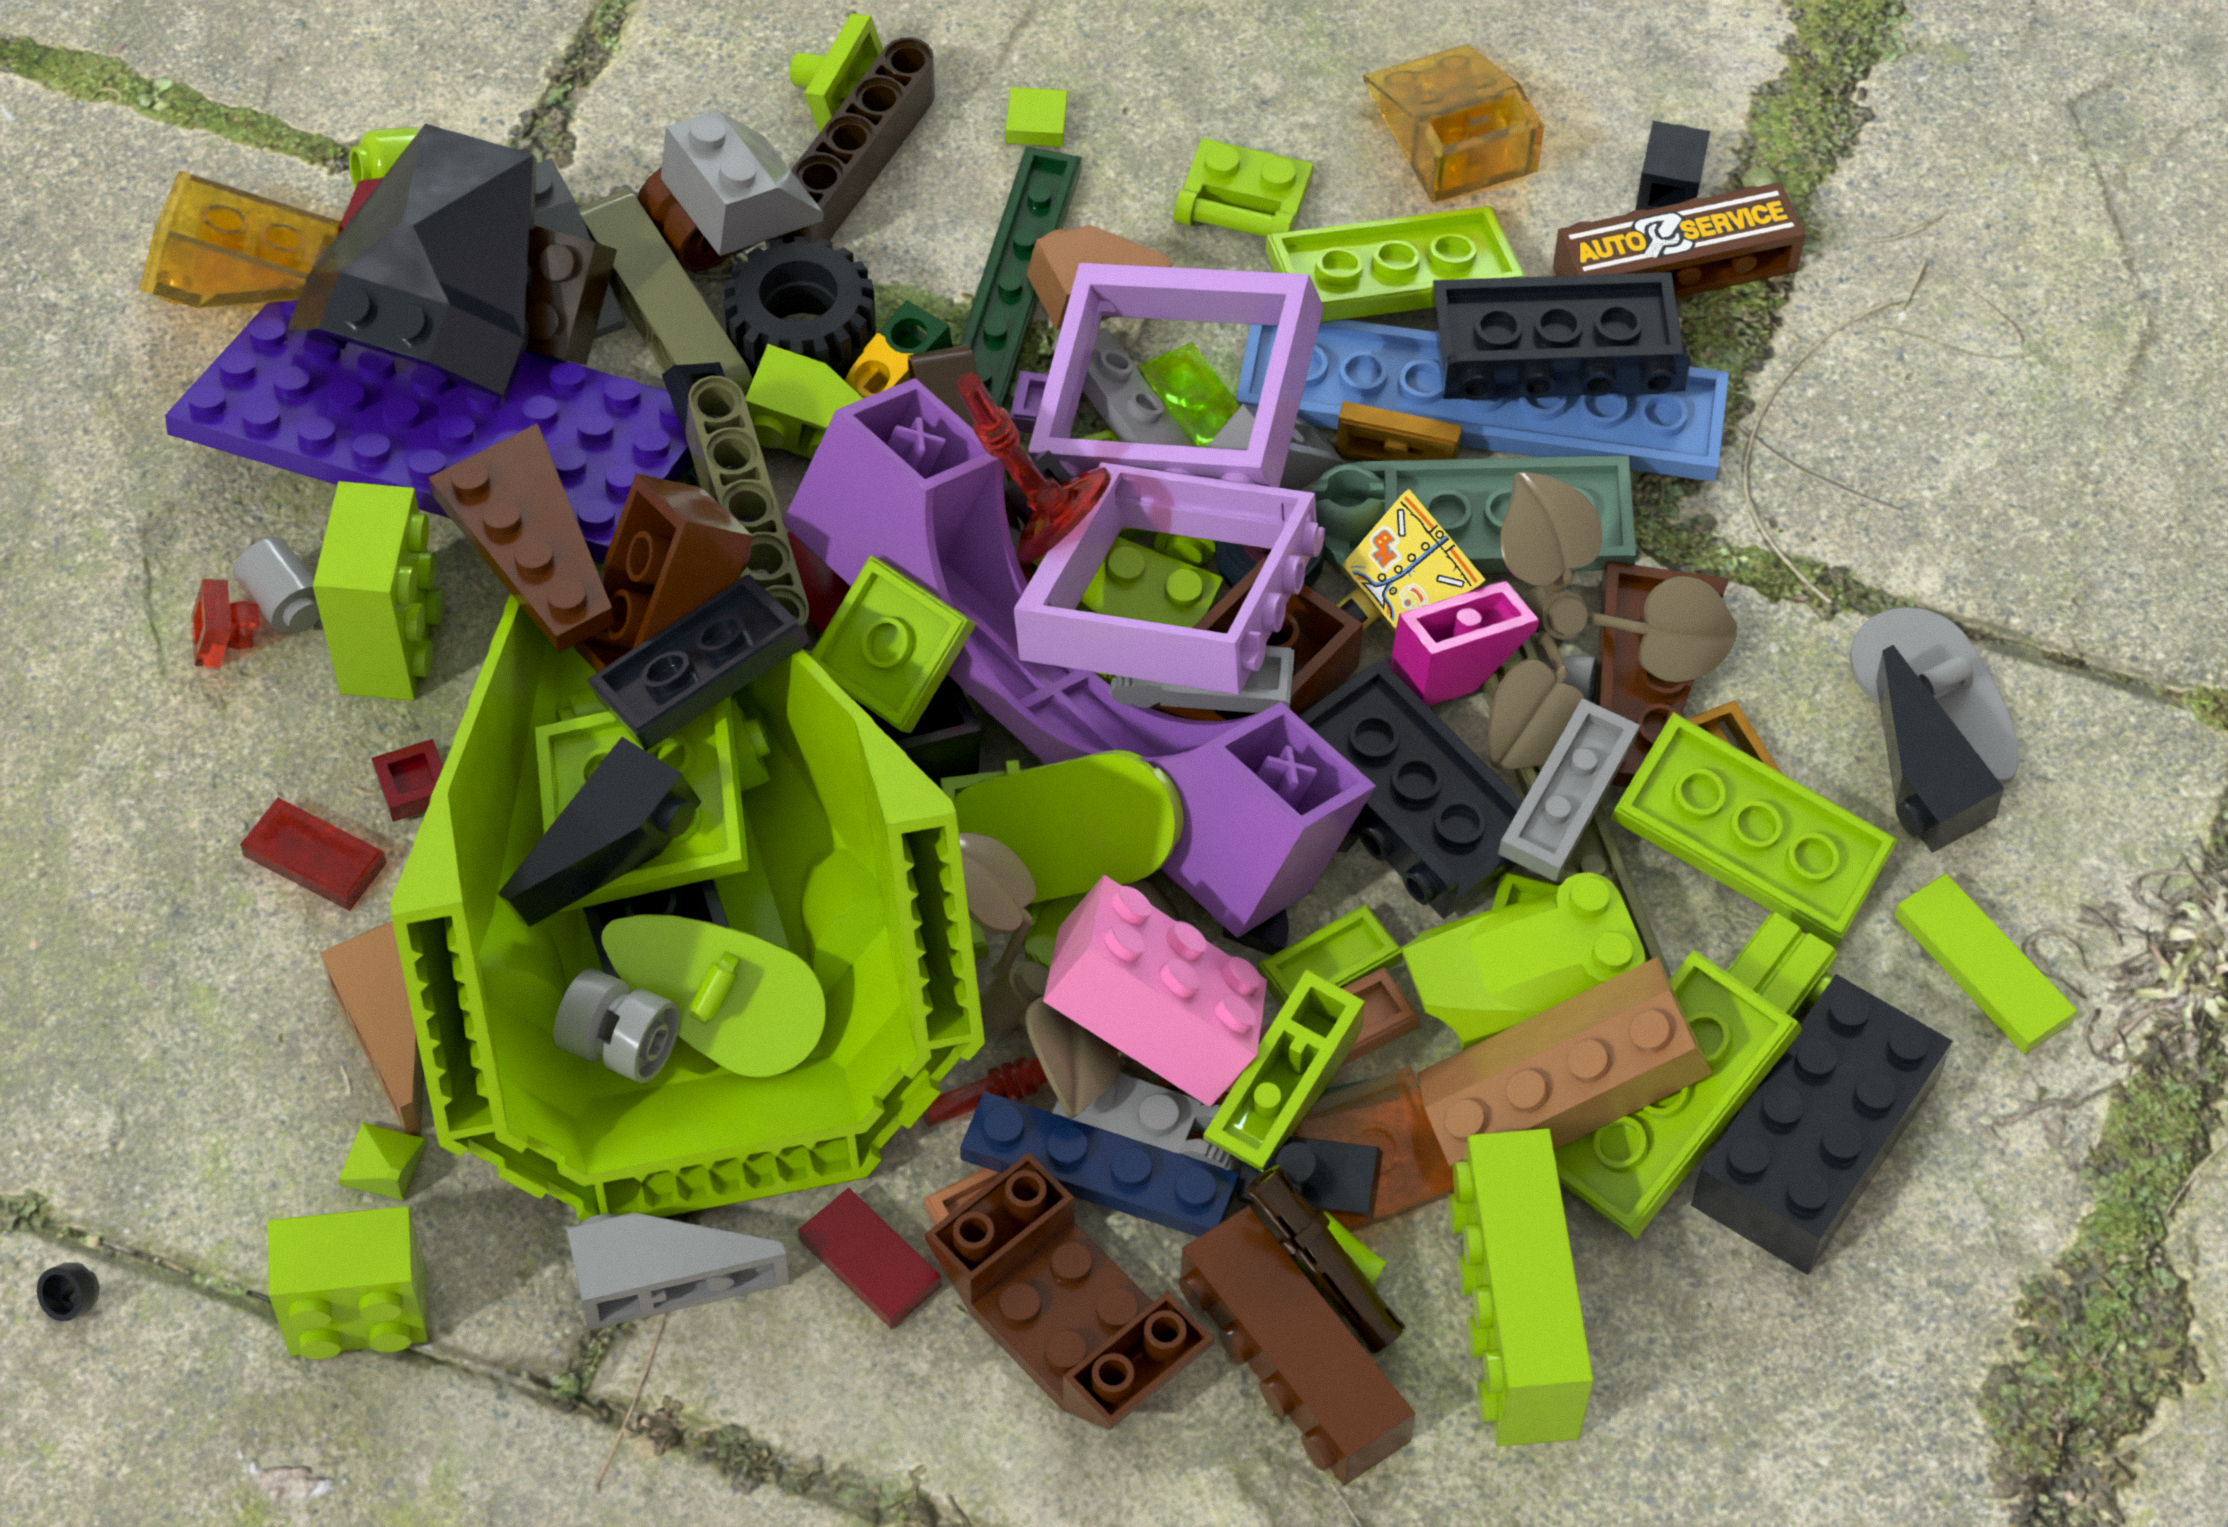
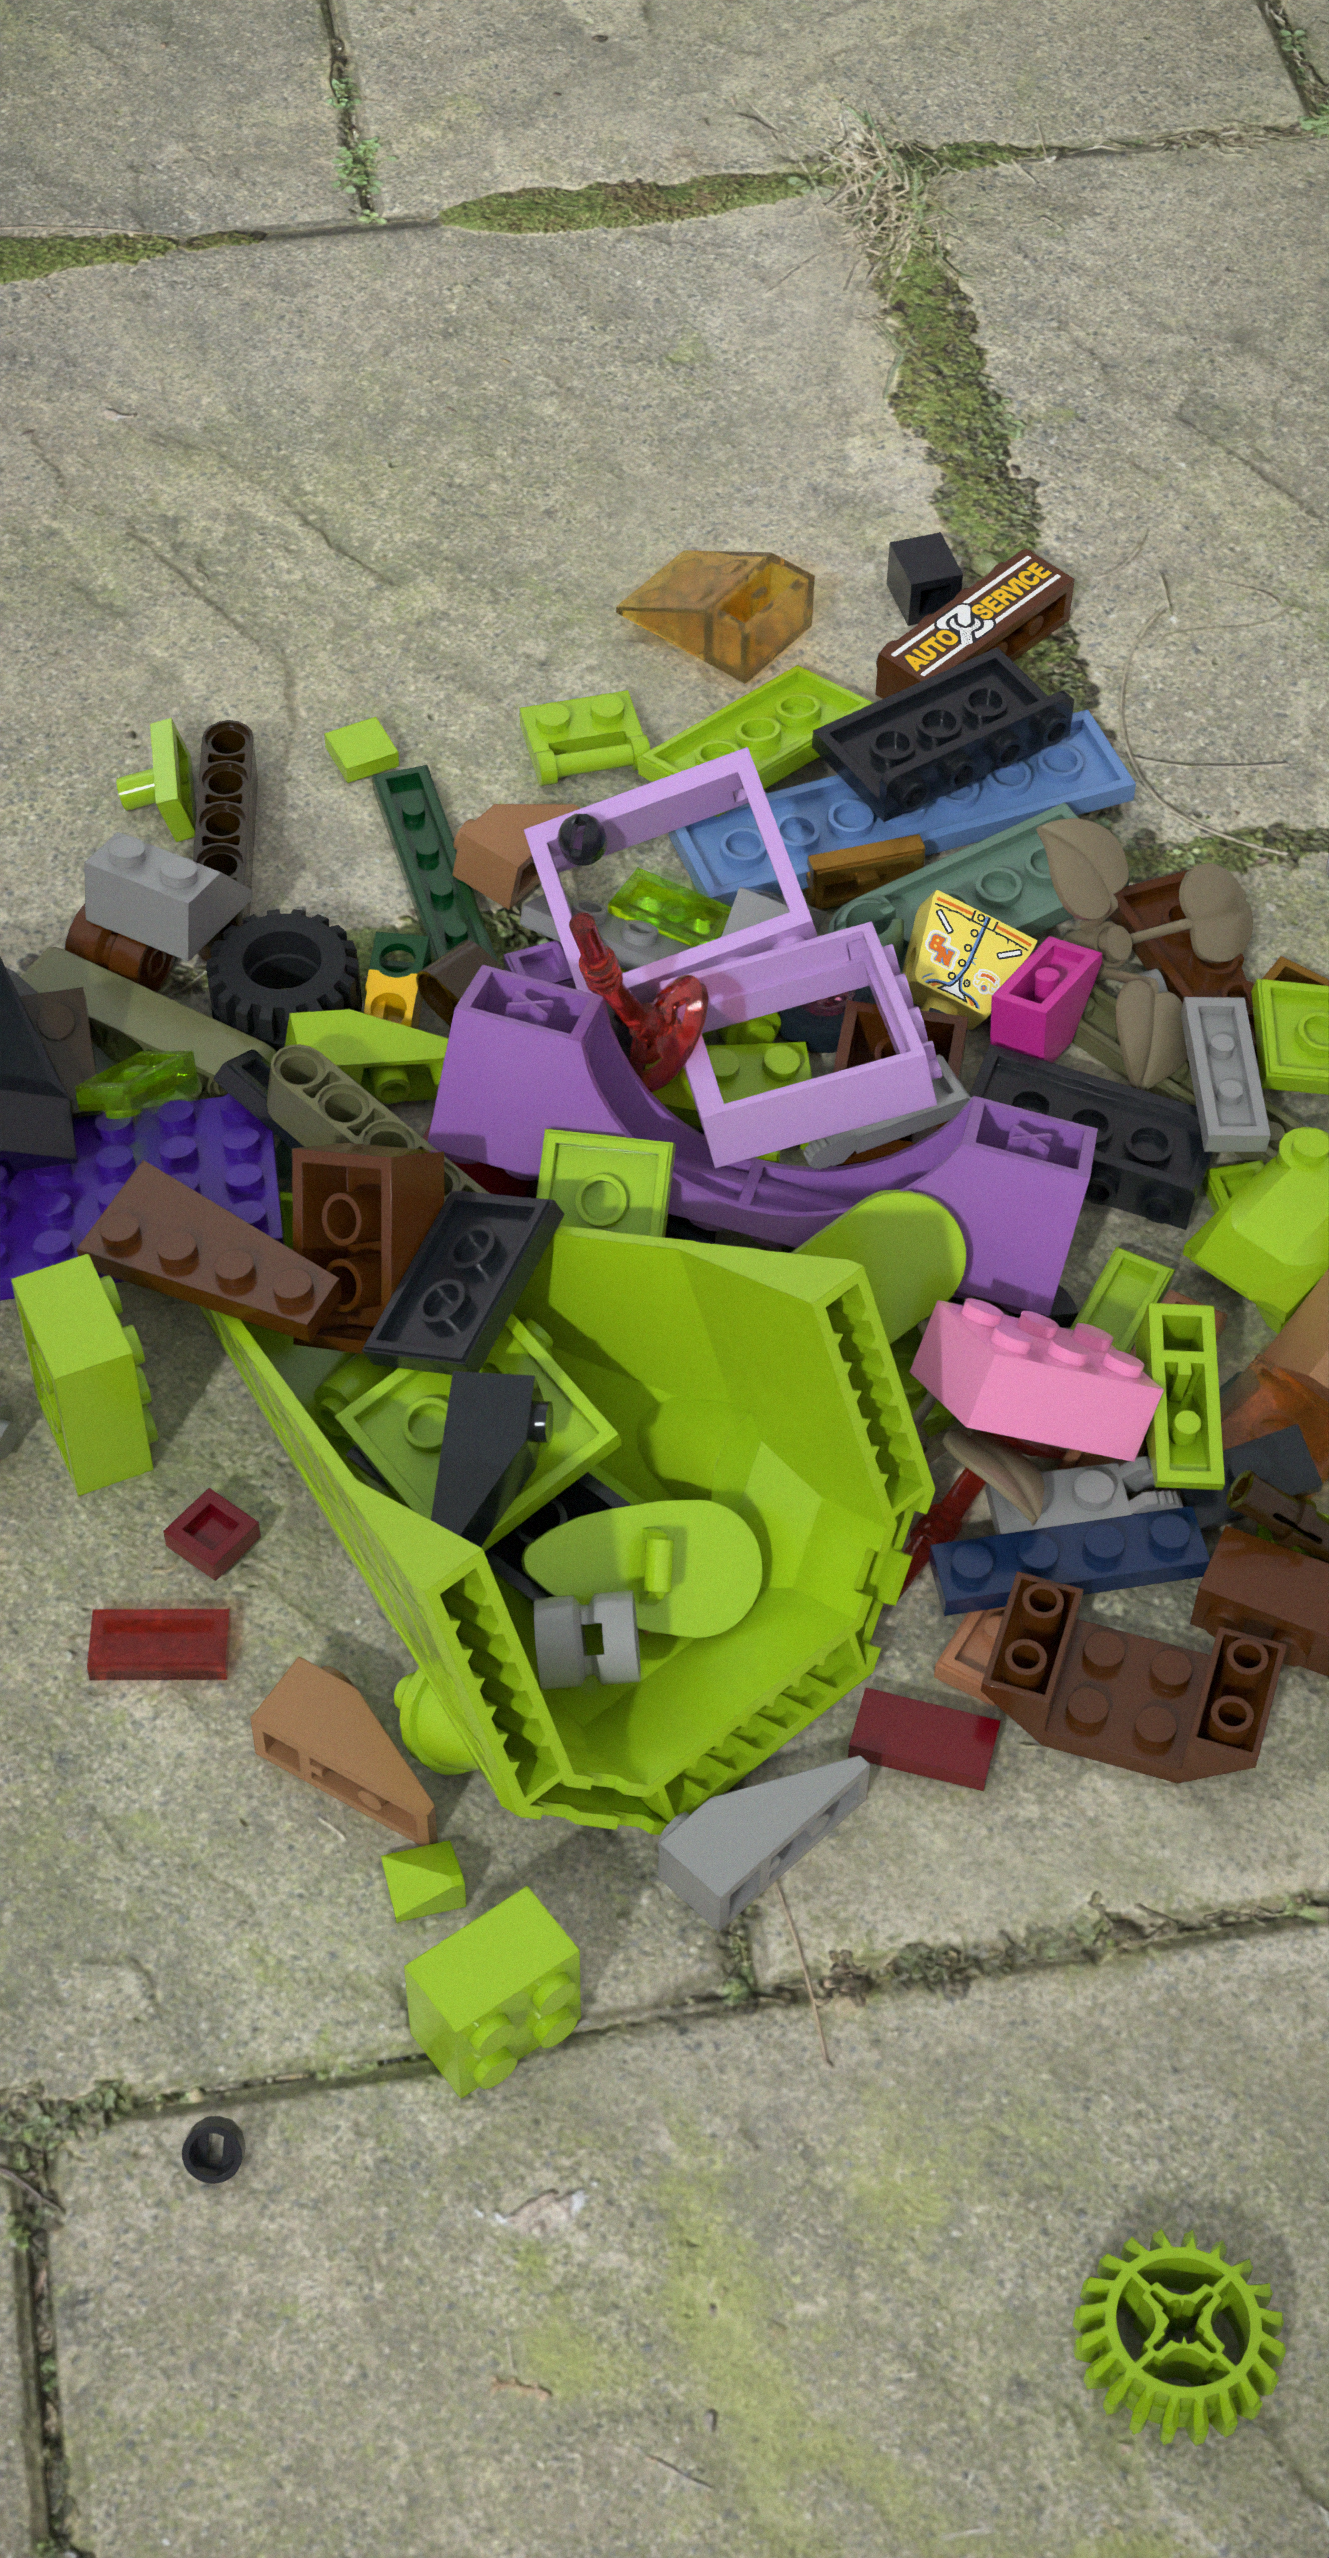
camera: 30 degrees left, 5 degrees down
none -> clear neon green plate [75,1051,197,1119]
none -> black hinge [557,814,607,866]

